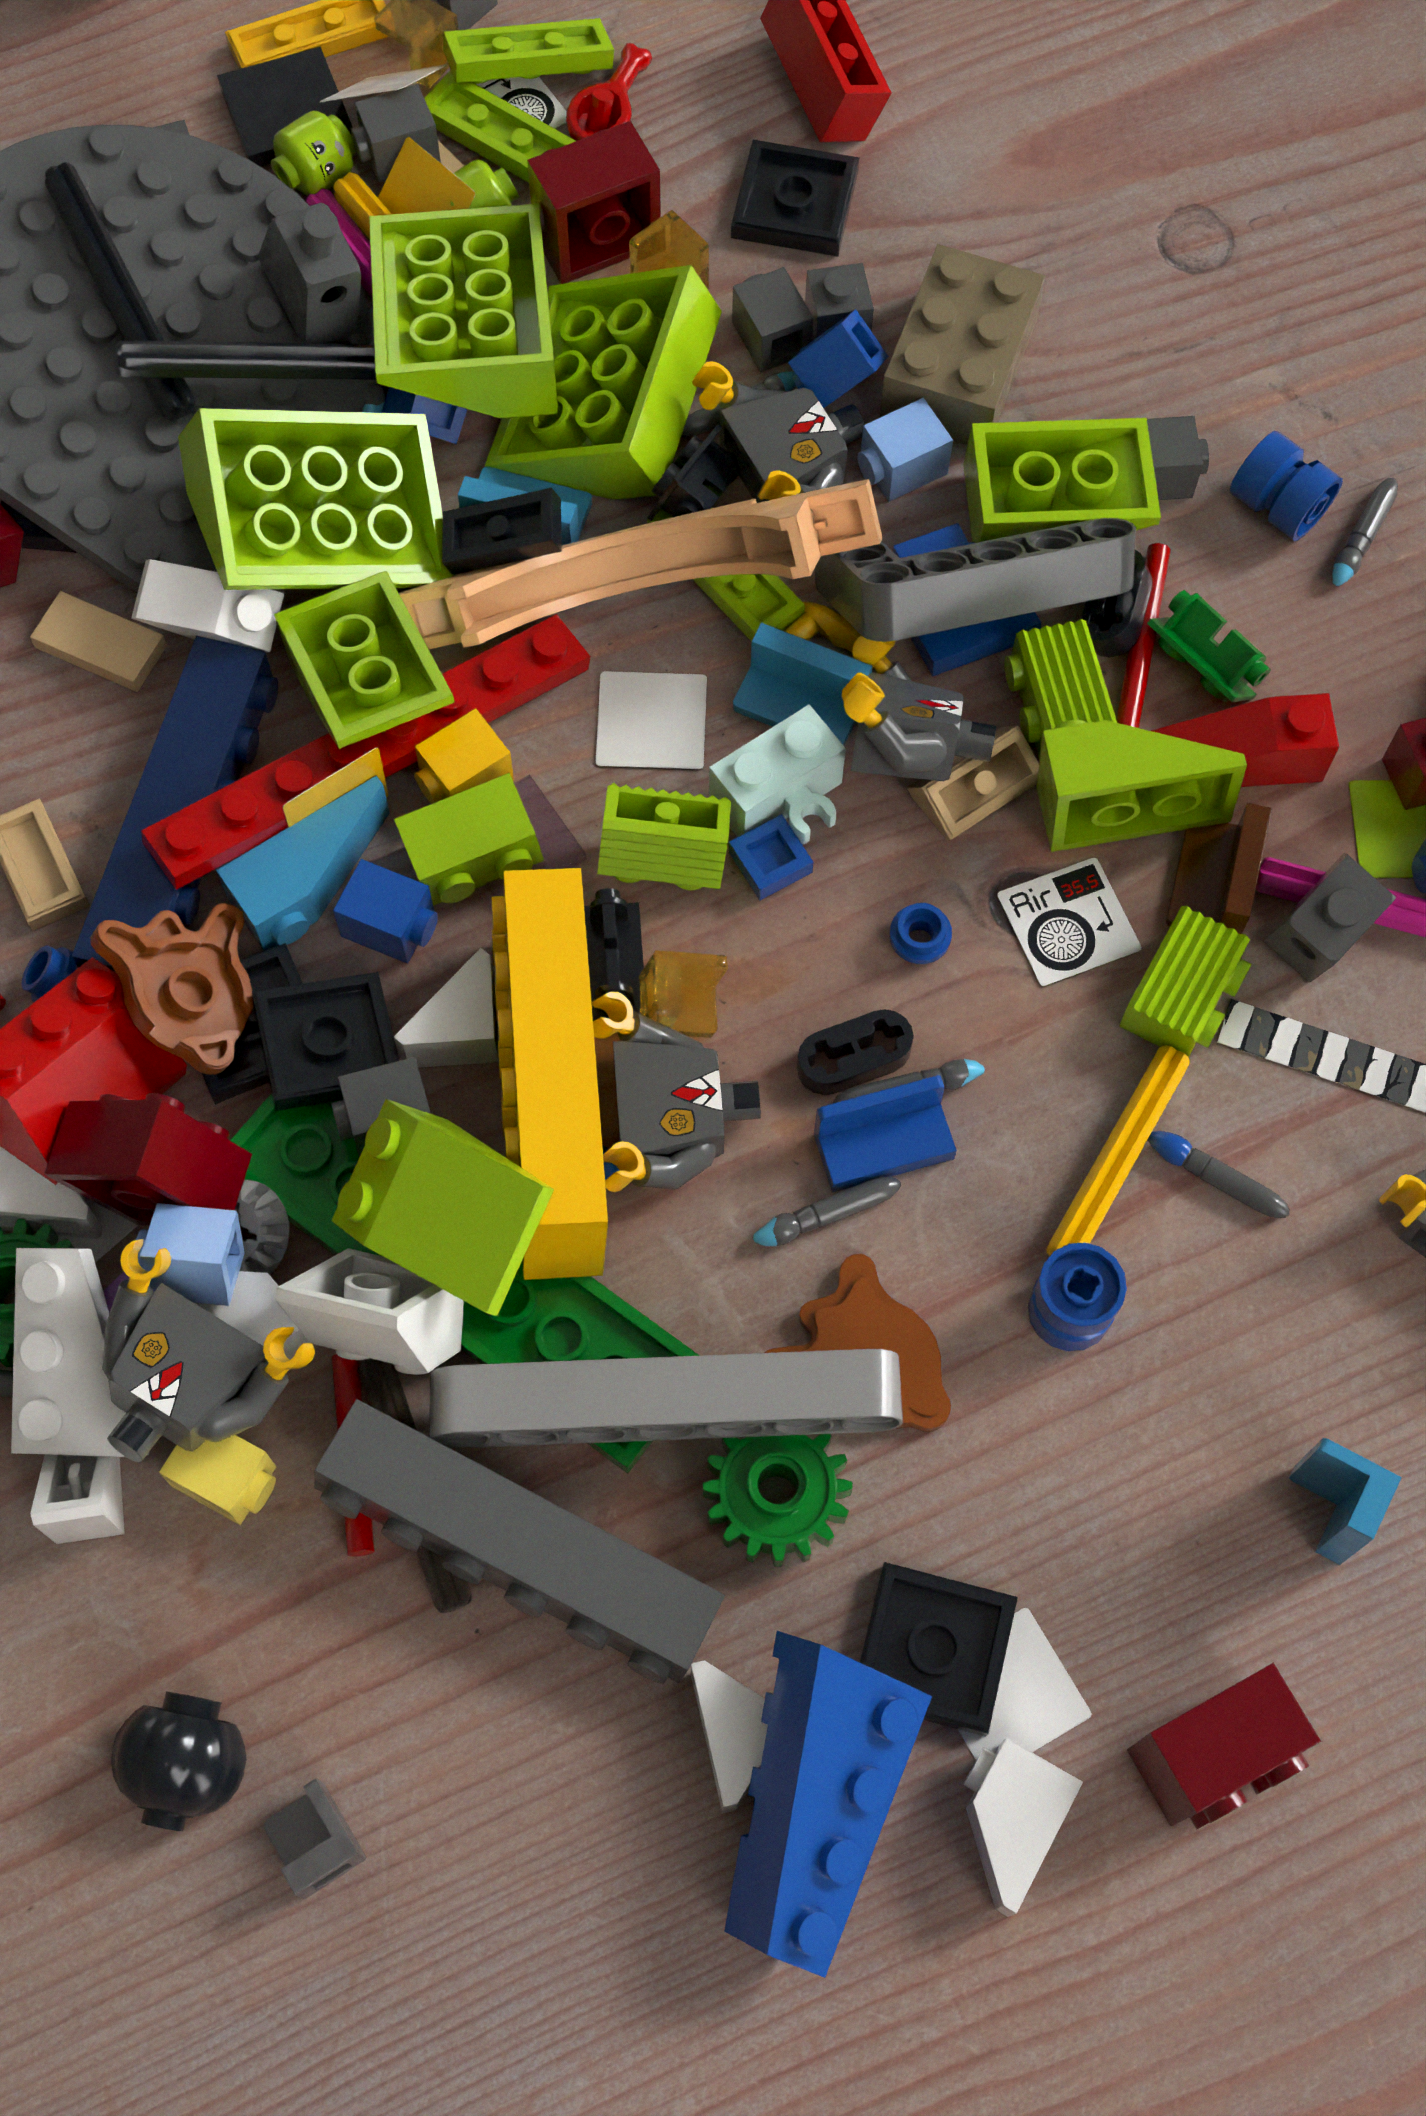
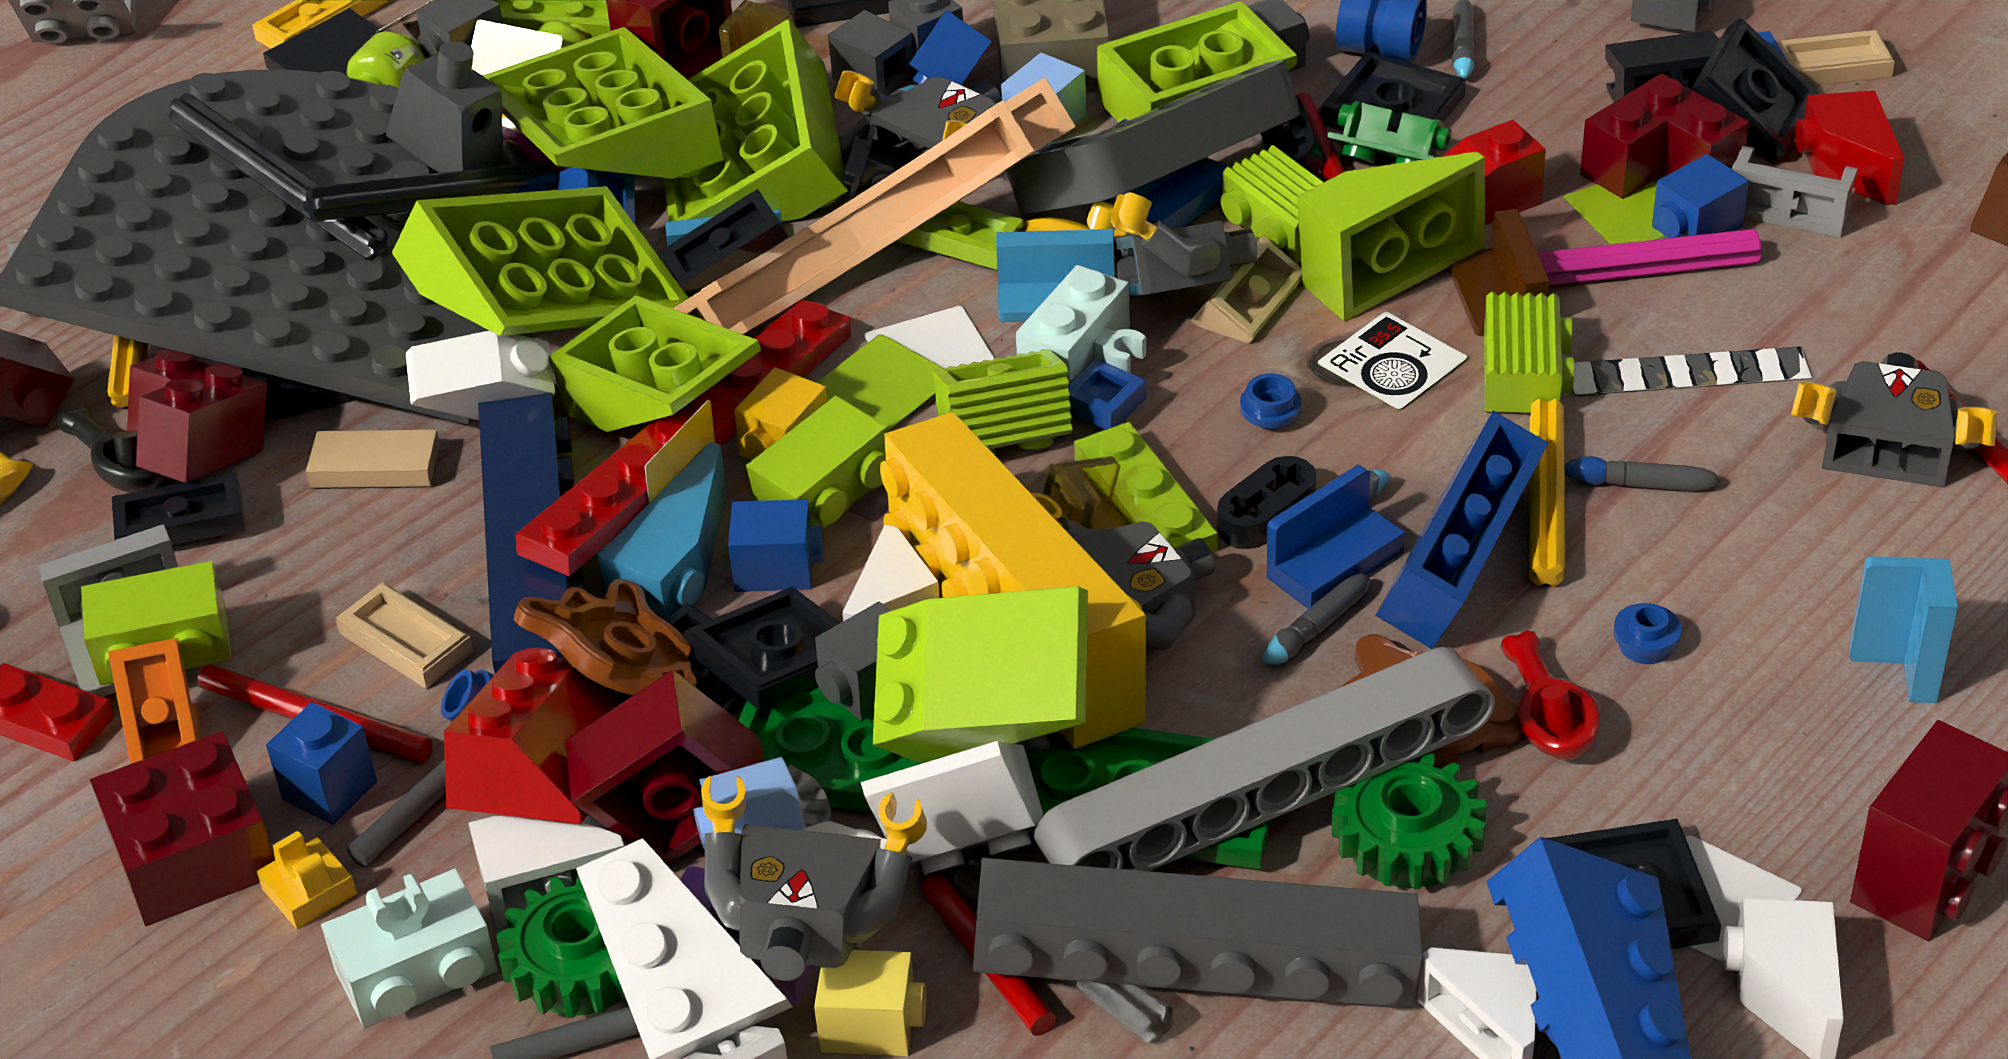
camera: 20 degrees left, 25 degrees down
blue wheel [1028,1242,1127,1351] -> none
dark grey torso [1263,853,1396,983] -> none
none -> lime sticker [816,334,944,431]
none -> lime plate [1074,422,1217,553]
none -> black tile [1319,51,1466,133]
none -> blue brick [1375,410,1548,649]
none -> red piece [1501,630,1600,760]
none -> blue plate [1613,603,1682,664]

